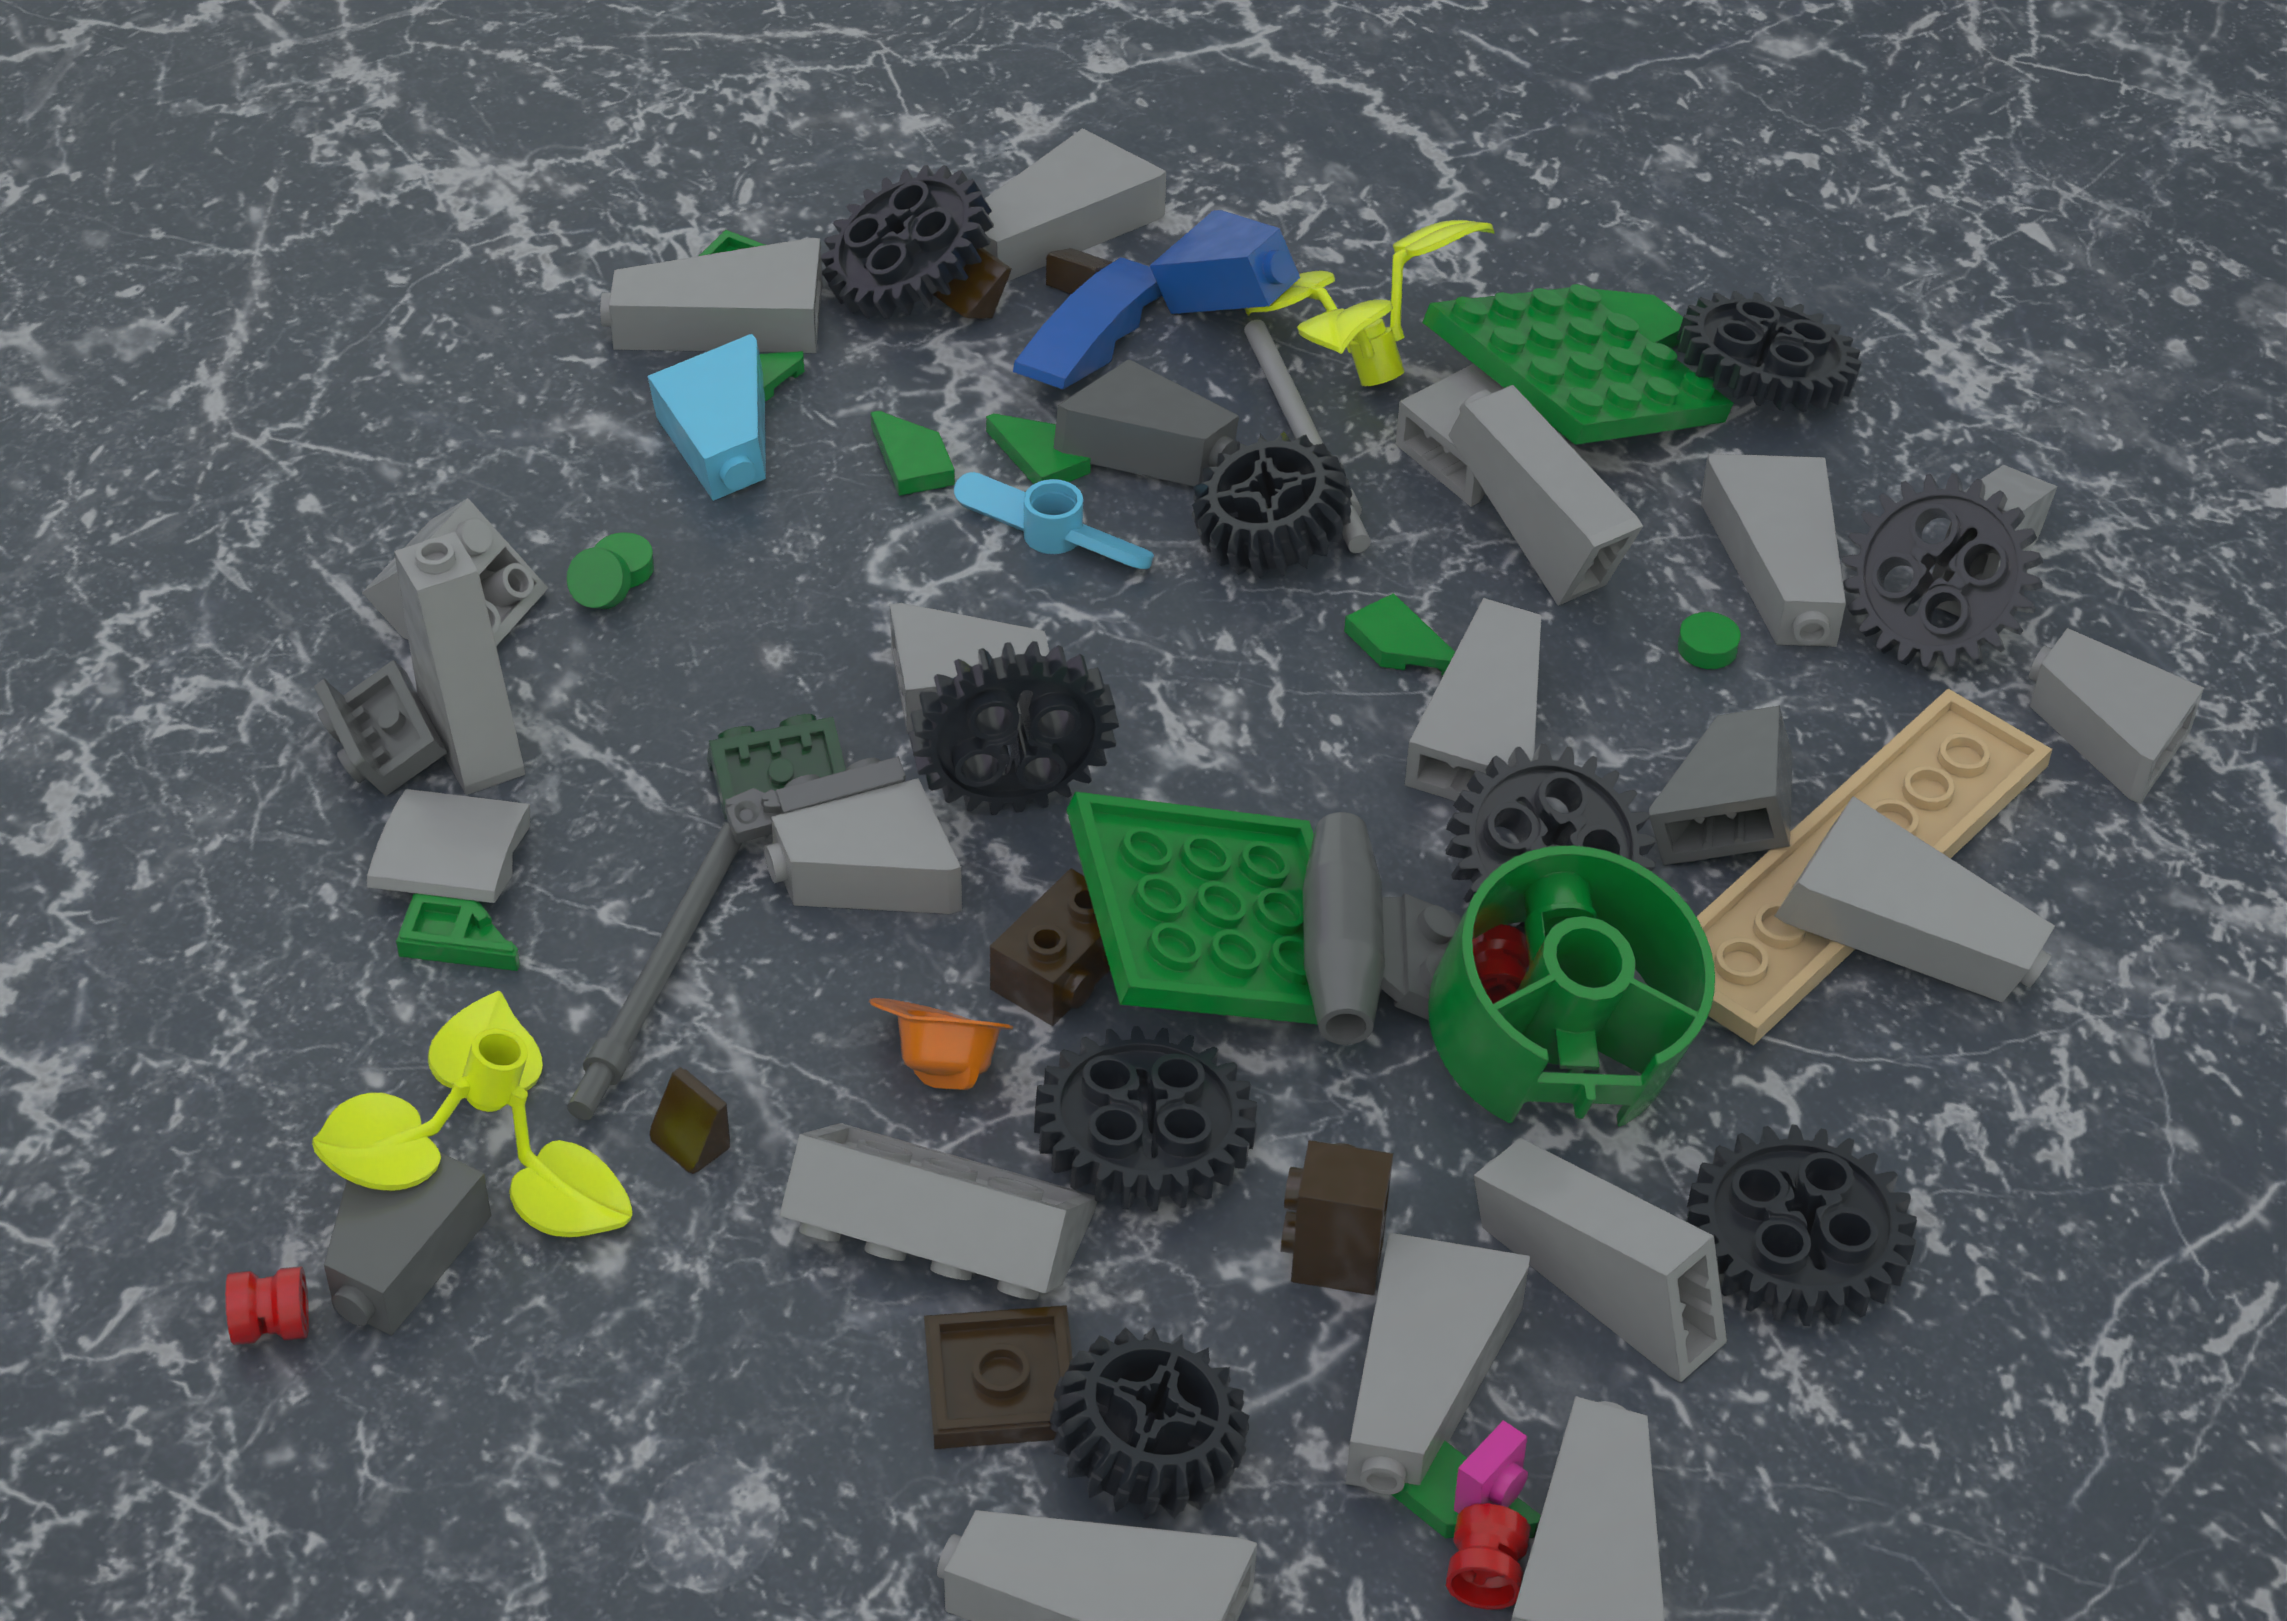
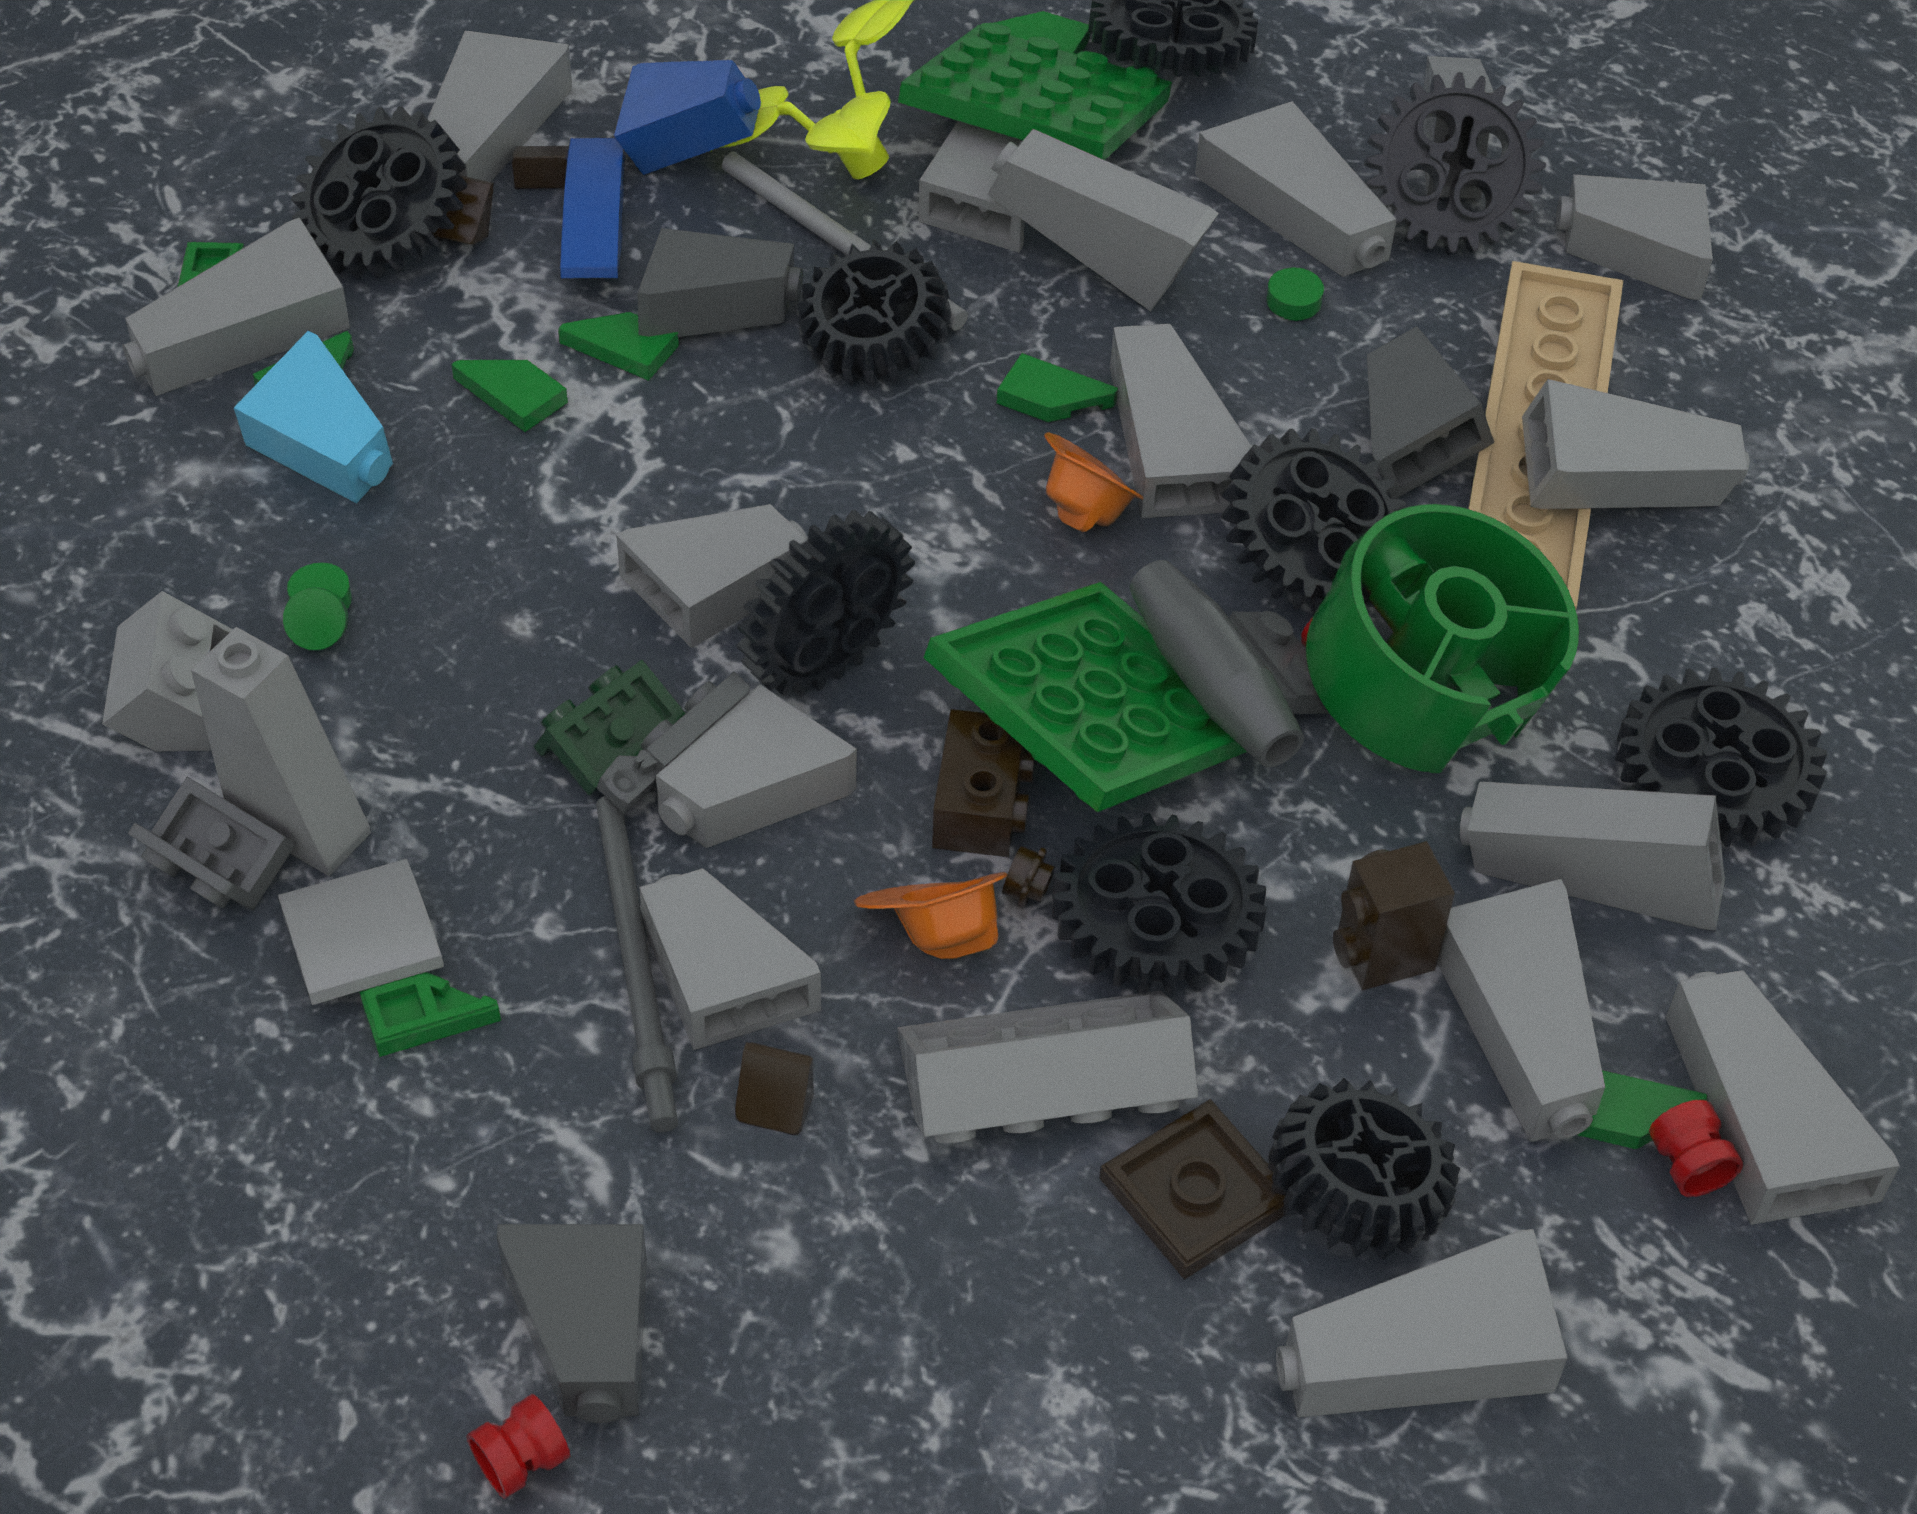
camera: 30 degrees left, 5 degrees up
neon yellow plant [312,991,632,1237] -> none
medium azure piece [954,472,1154,569] -> none
dark pink plate [1454,1420,1528,1514] -> none
none -> light grey slope [639,868,821,1050]
none -> dark brown plate [1002,846,1055,908]
none -> orange piece [1044,432,1144,532]

